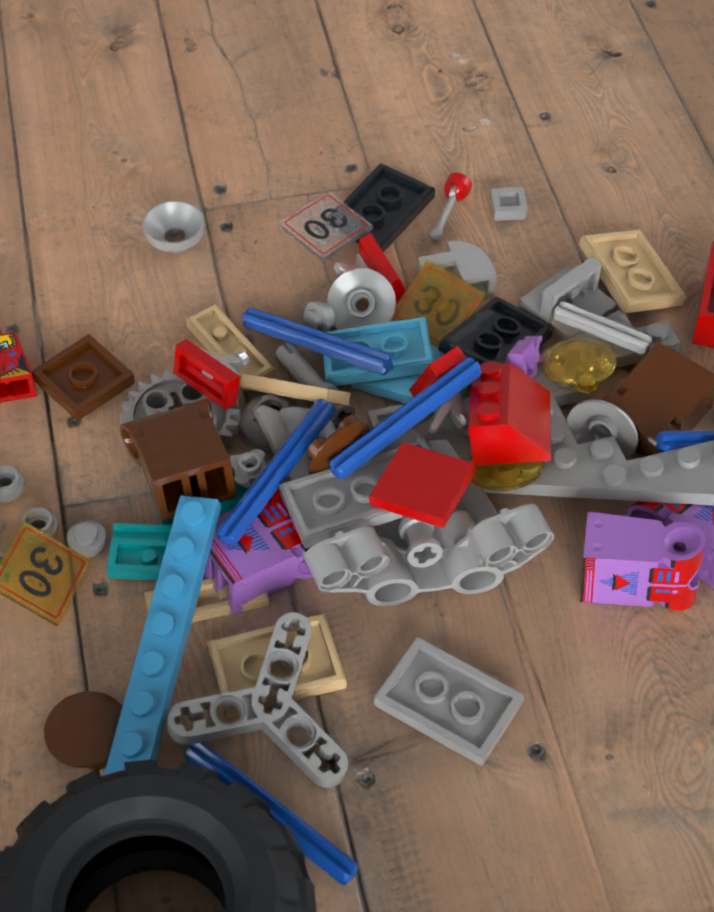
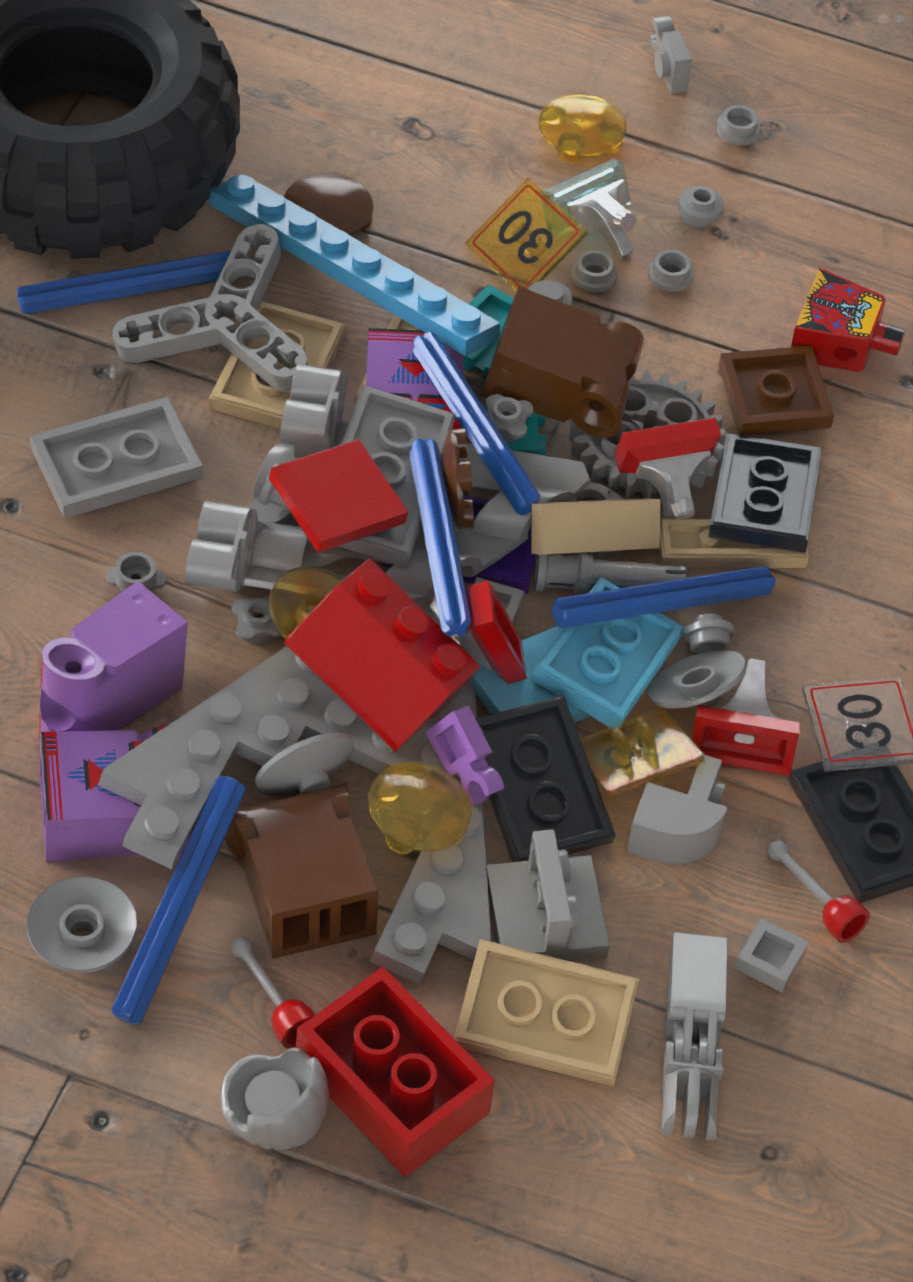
camera: 120 degrees right, 0 degrees up
light grey axle [554,301,652,355] -> none
none -> light grey plate [106,552,166,592]
none -> light grey arm [661,932,727,1141]
none -> tile [708,433,822,553]

